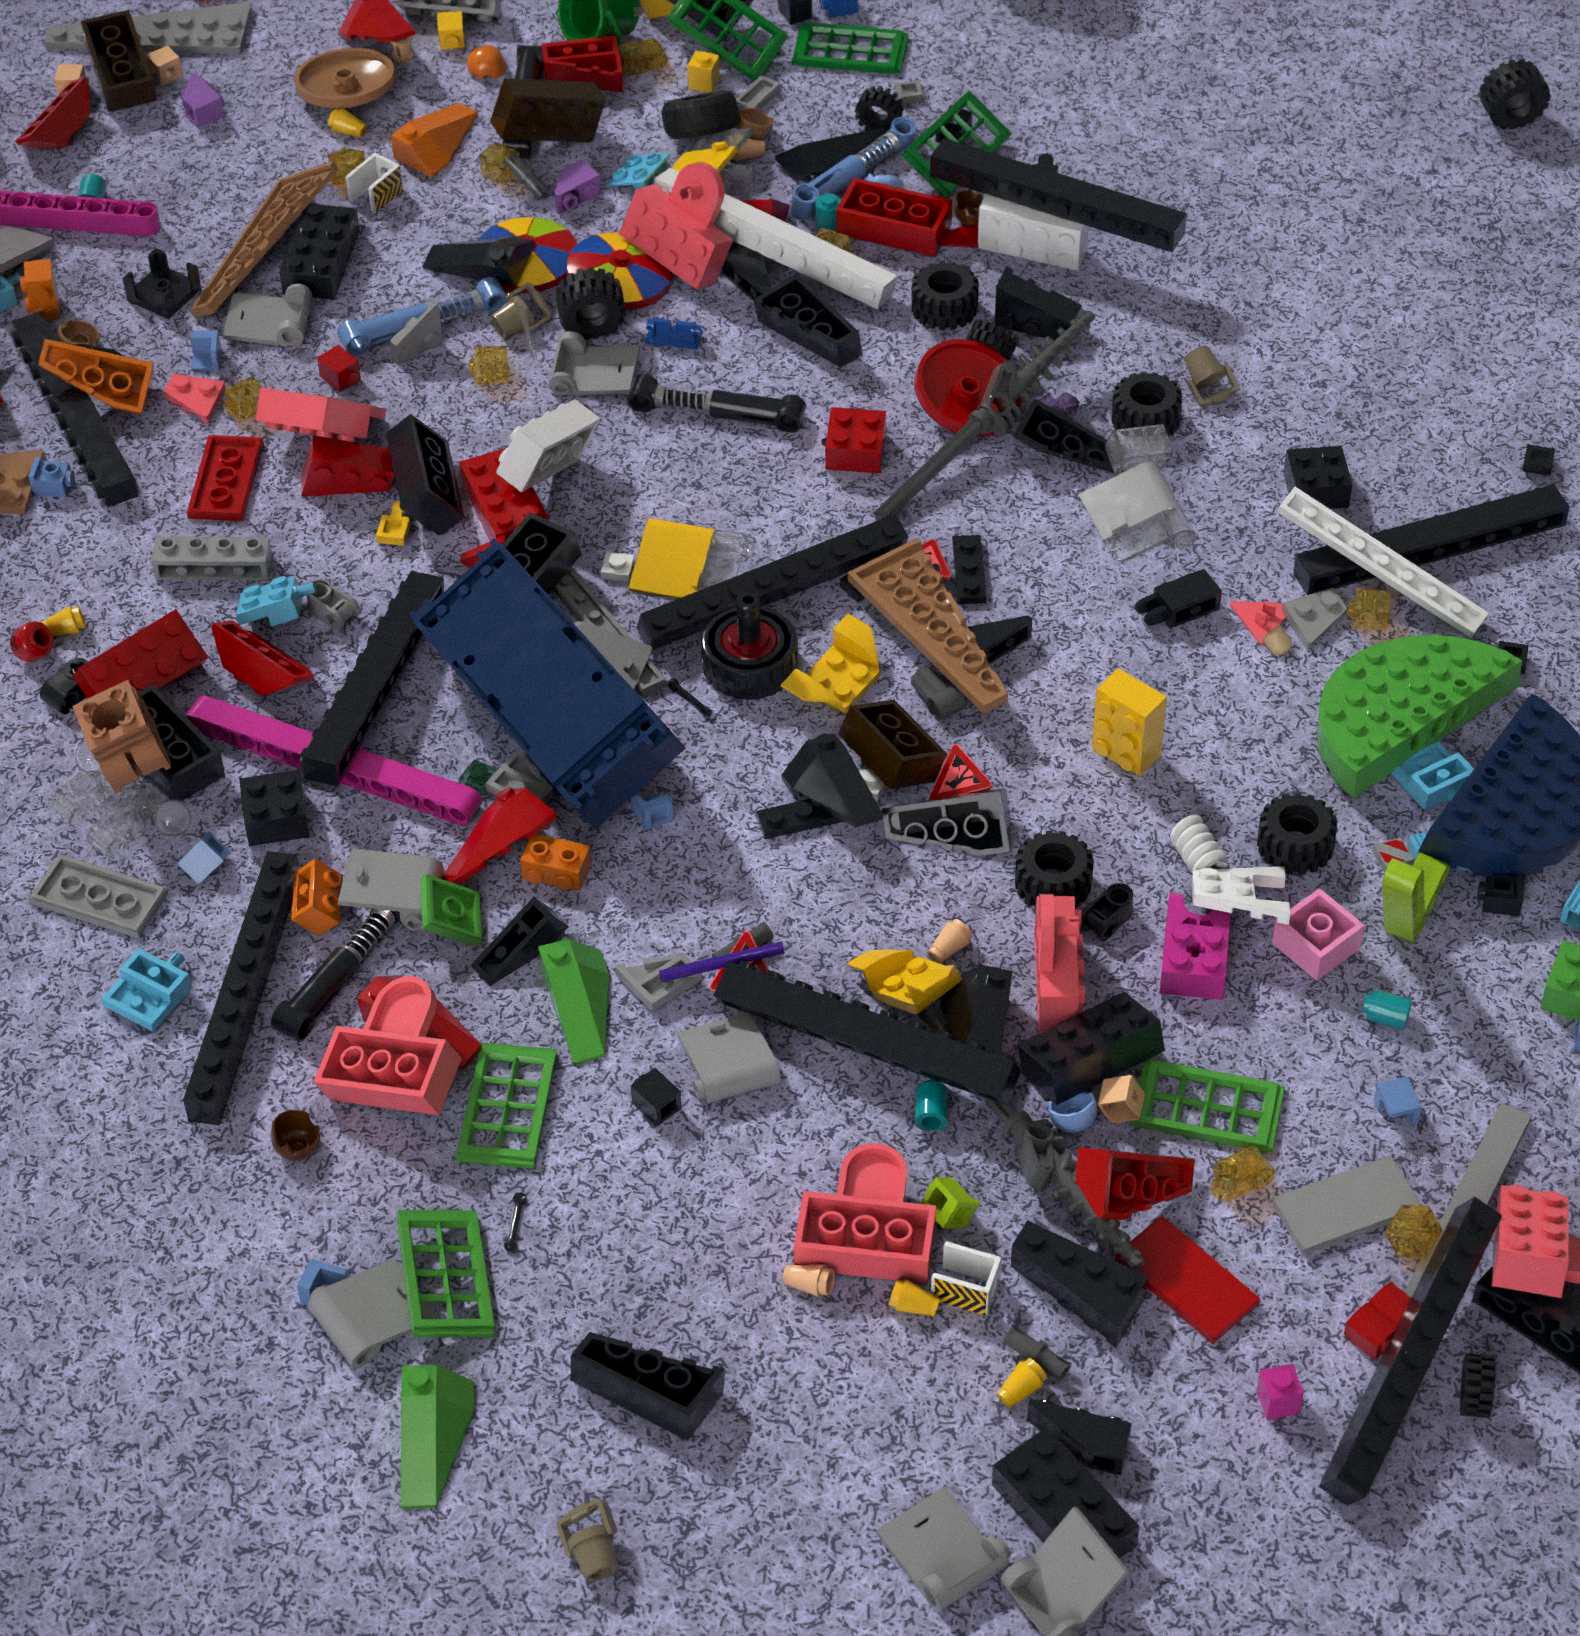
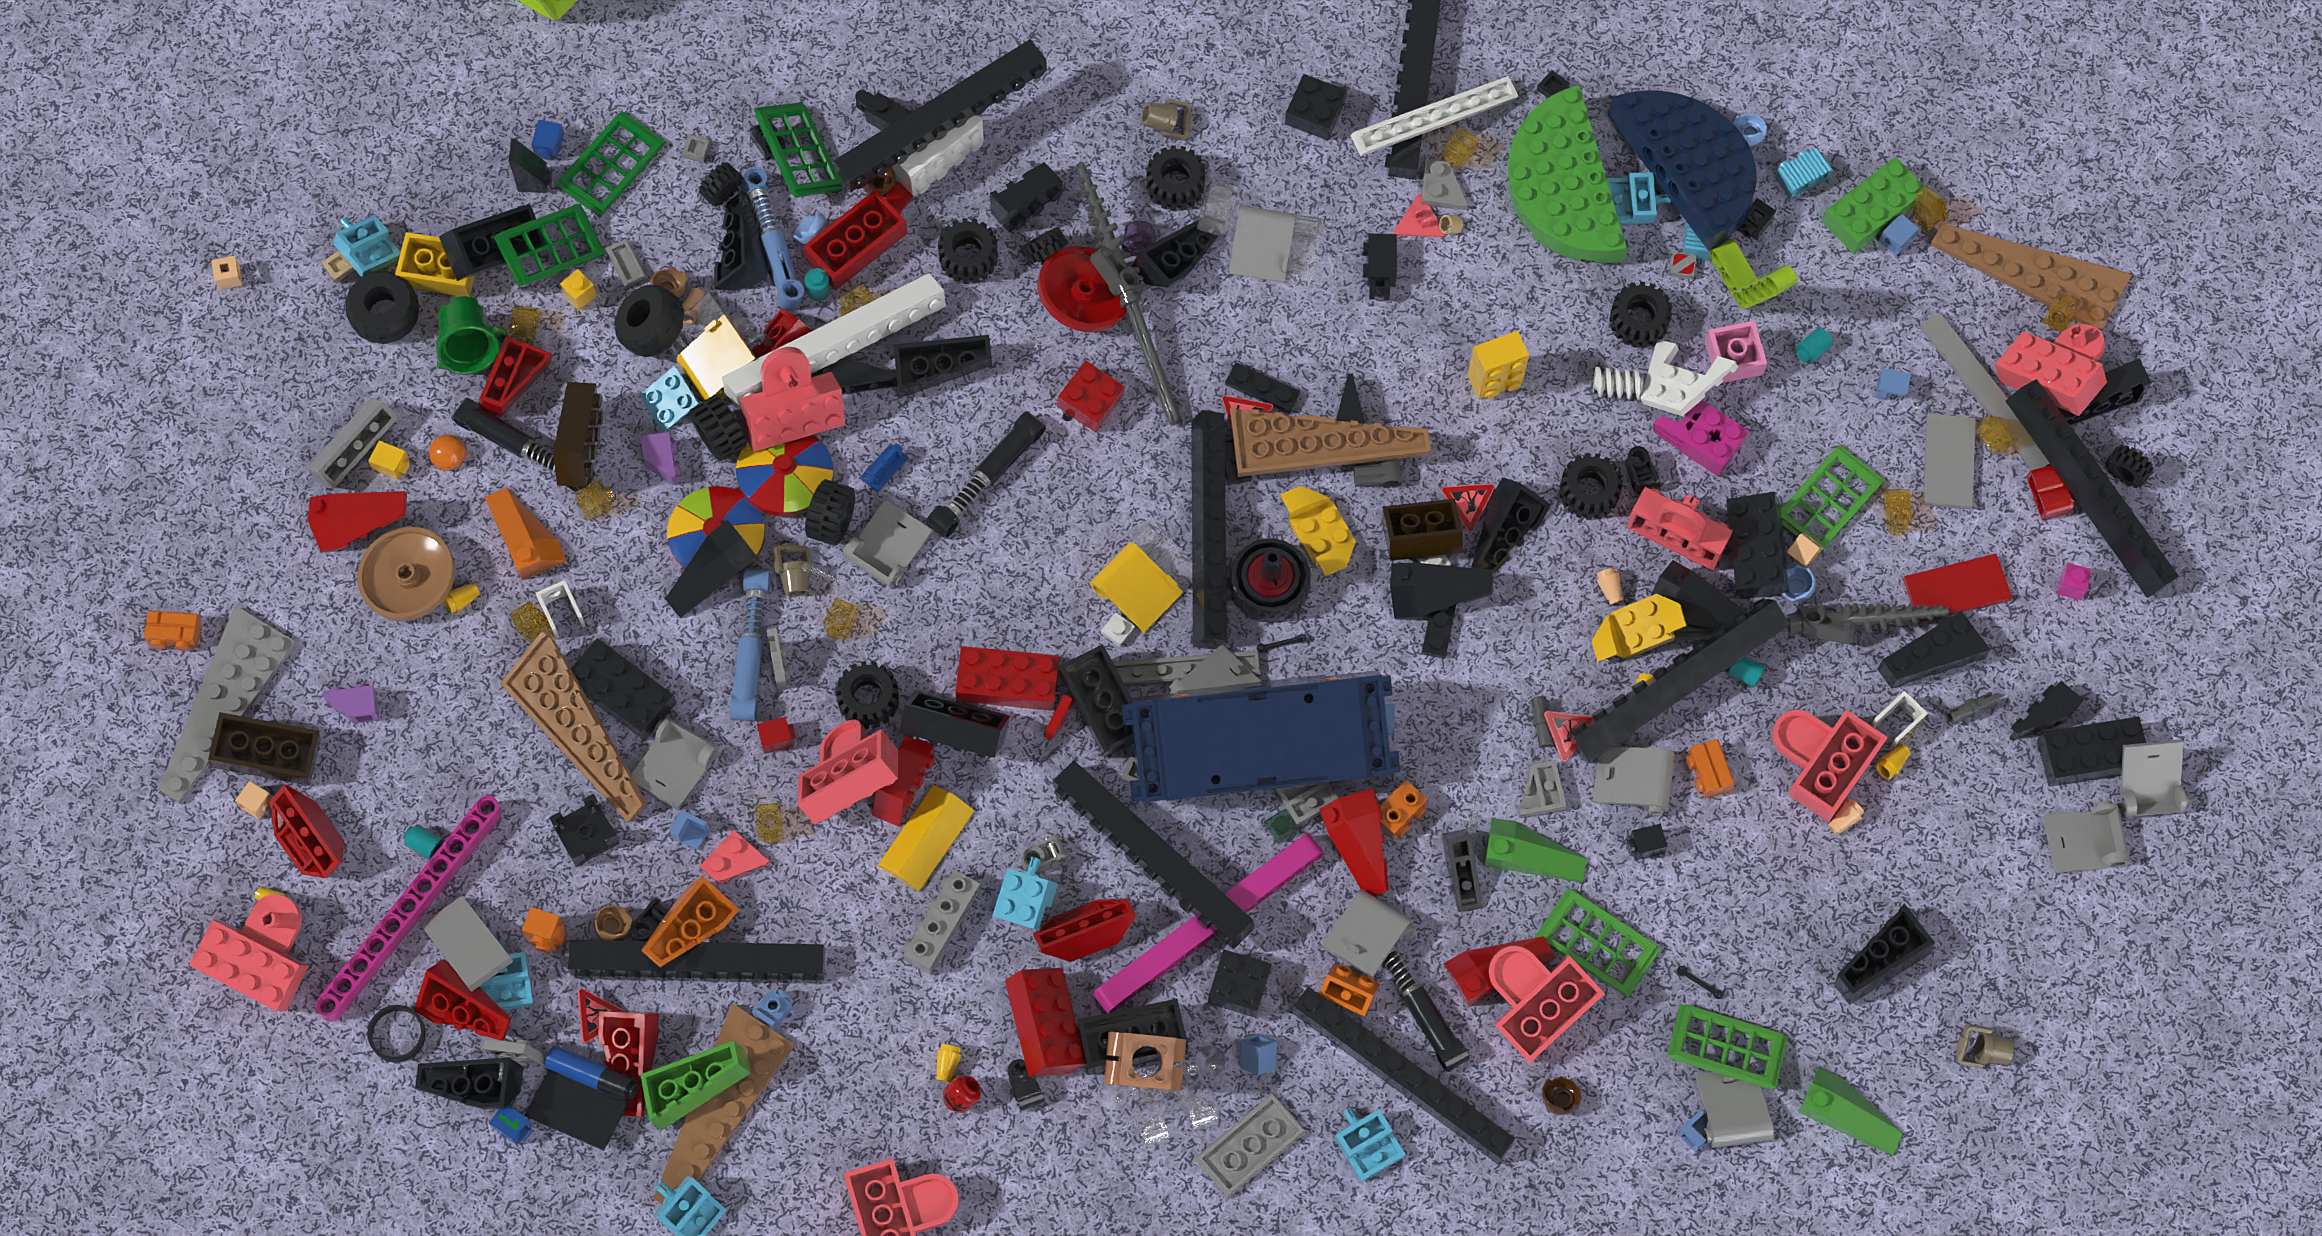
camera: 65 degrees left, 20 degrees up
light nougat piece [146,46,183,85] -> none
red tile [187,435,264,522] -> none
yellow plate [376,501,411,546] -> none
bright green tile [421,874,482,946] -> none
white brick [496,399,601,492] -> none
dark grey pin [502,151,550,200] -> none
dark purple bar [659,941,785,983] -> none
lime brick [920,1177,981,1229] -> none
yellow cone [996,1358,1047,1409] -> none
red wedge [1075,1147,1195,1220] -> none
none -> black tyre [690,394,747,461]
none -> black tyre [836,661,899,729]
none -> yellow slope [878,785,975,892]
none -> orange brick [1686,739,1735,799]

